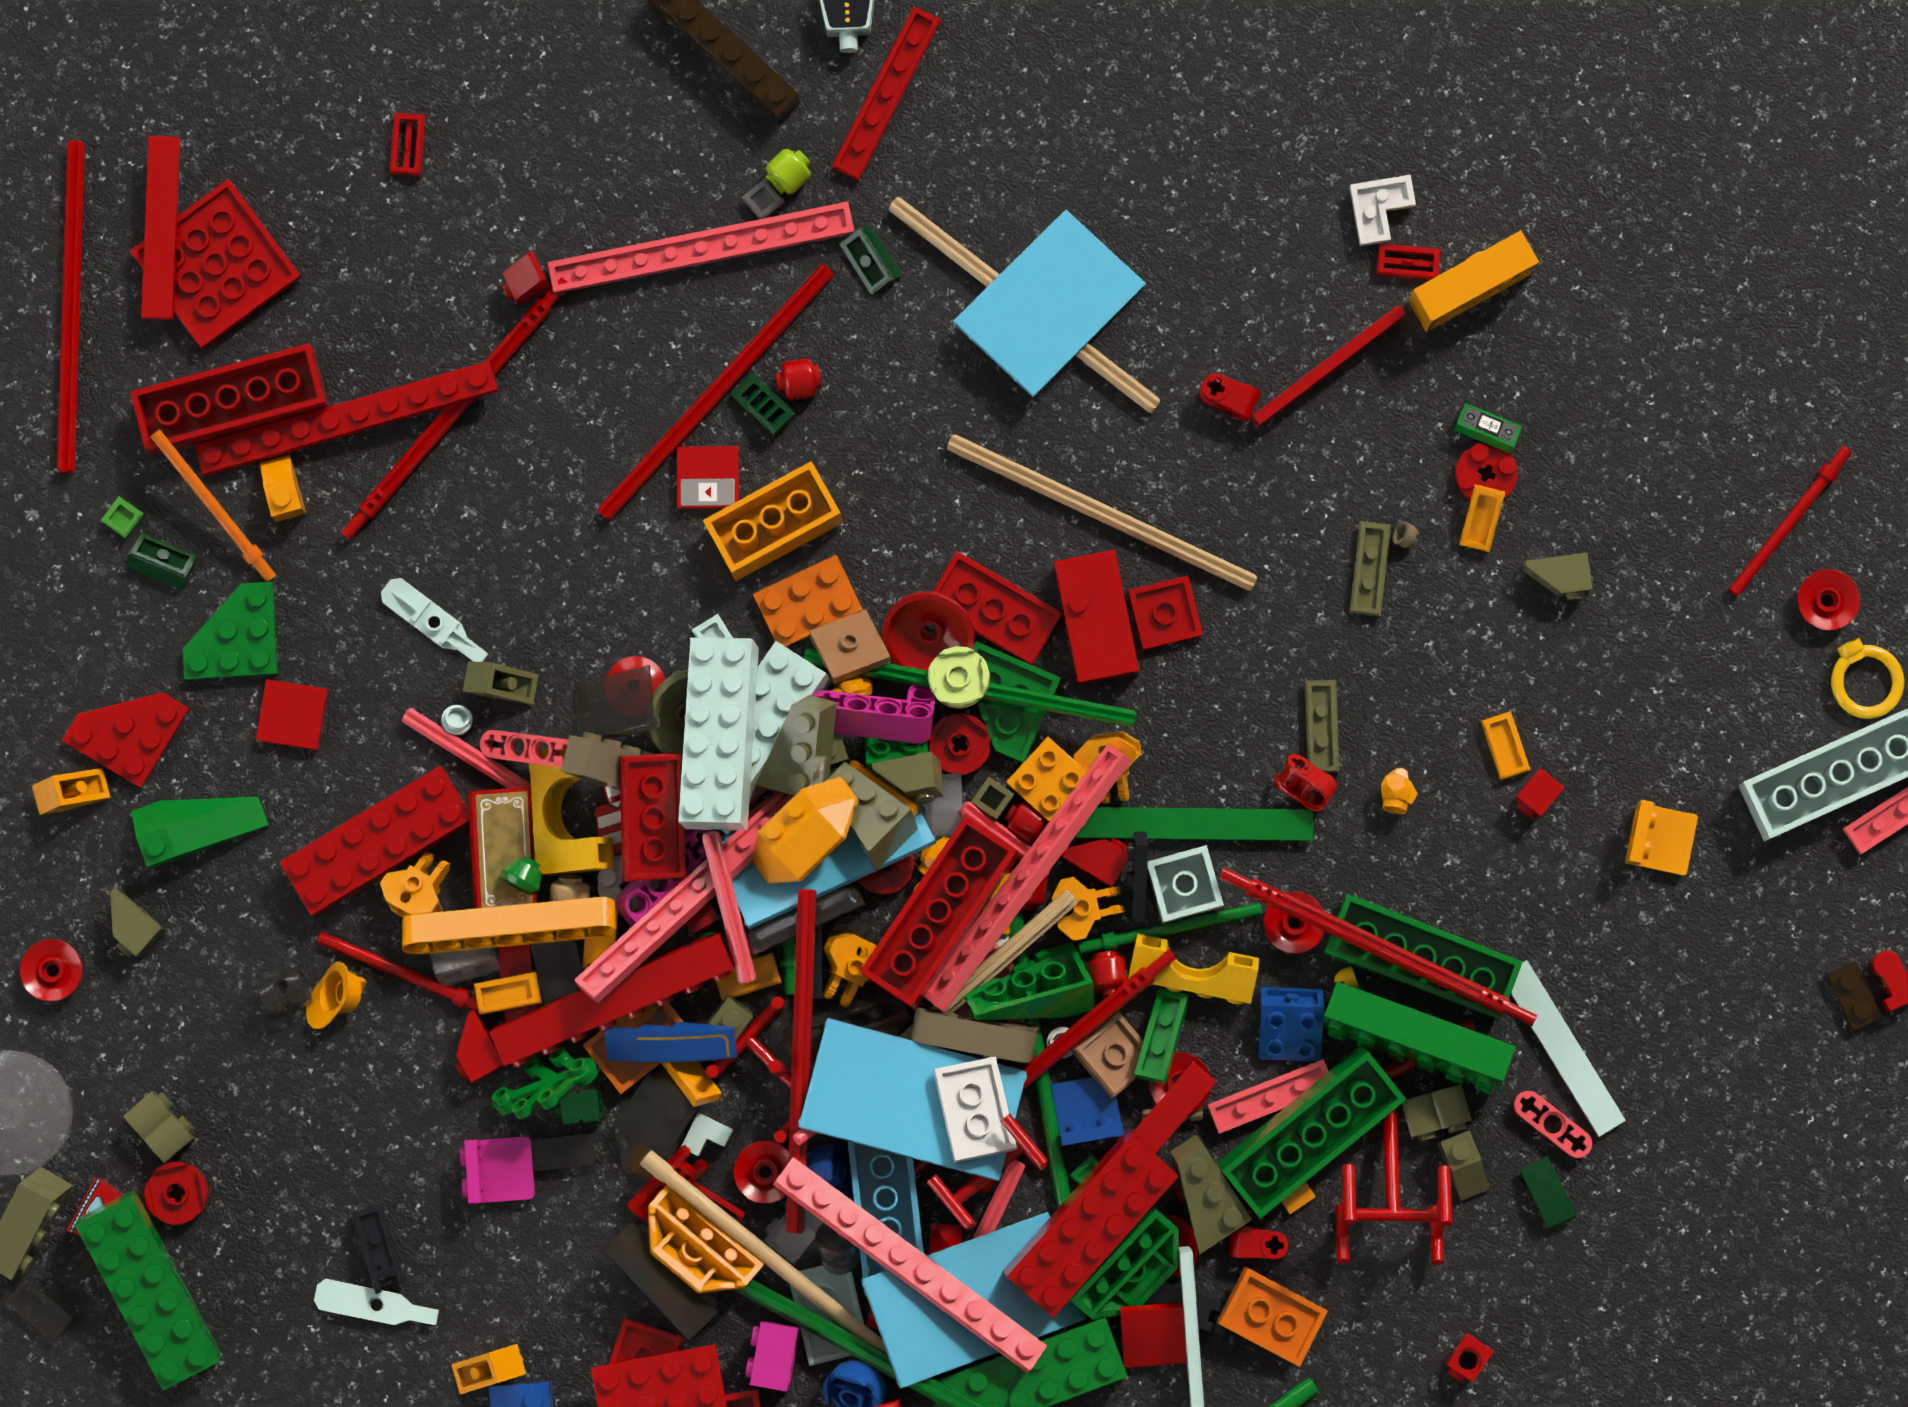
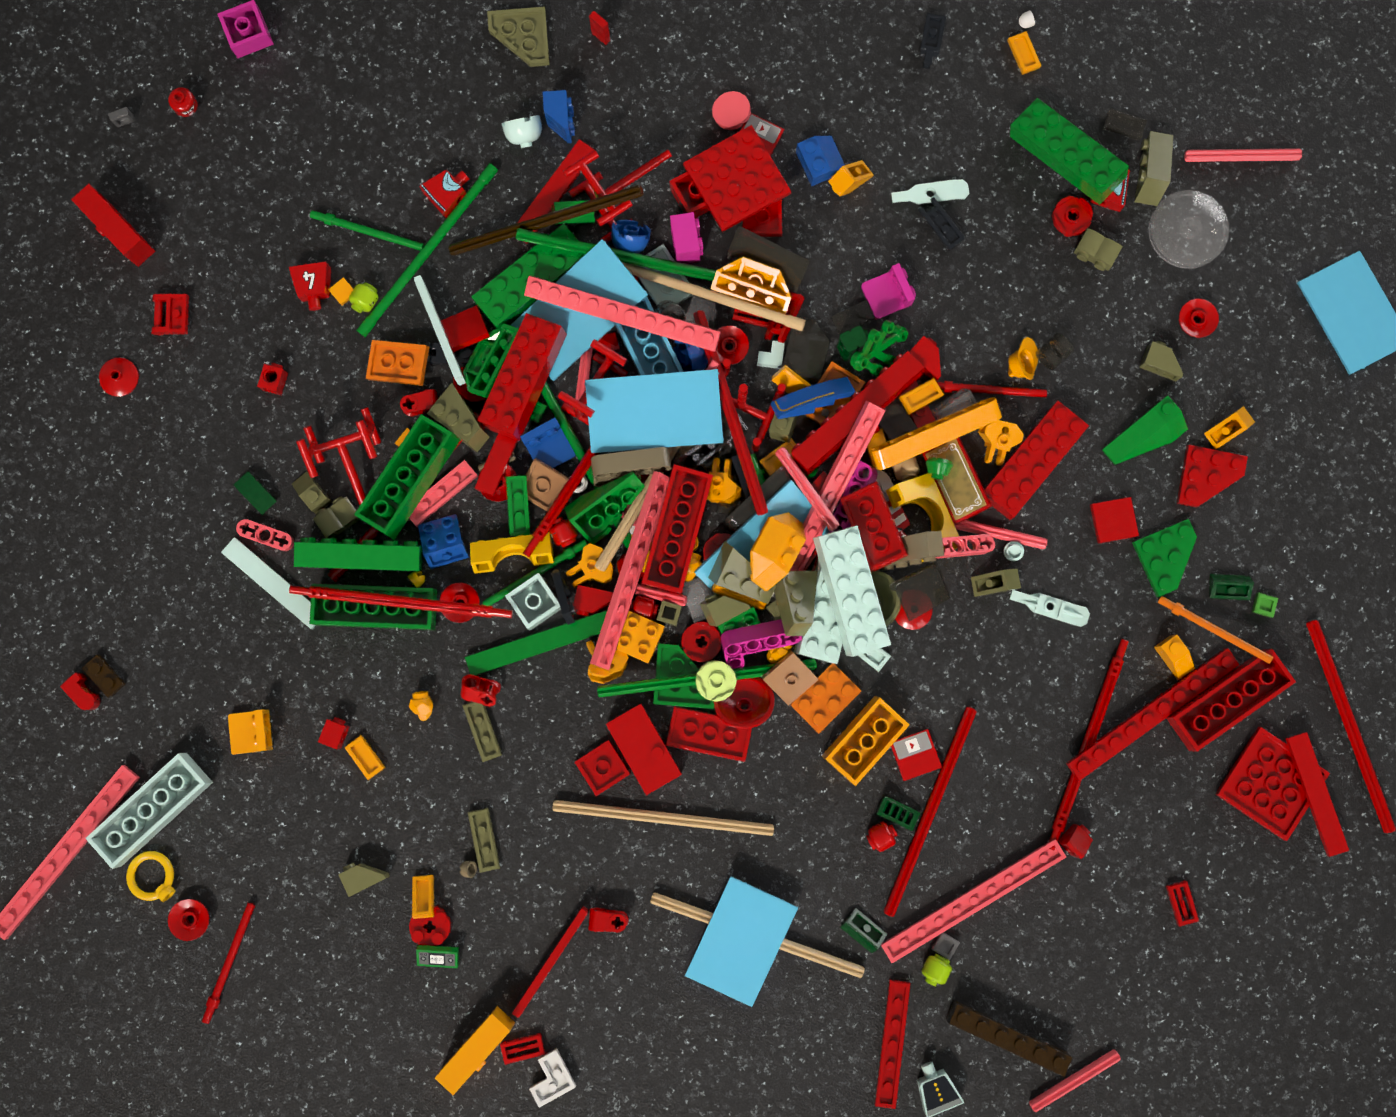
camera: 160 degrees right, 0 degrees up
white plate [933,1056,1017,1163] -> none

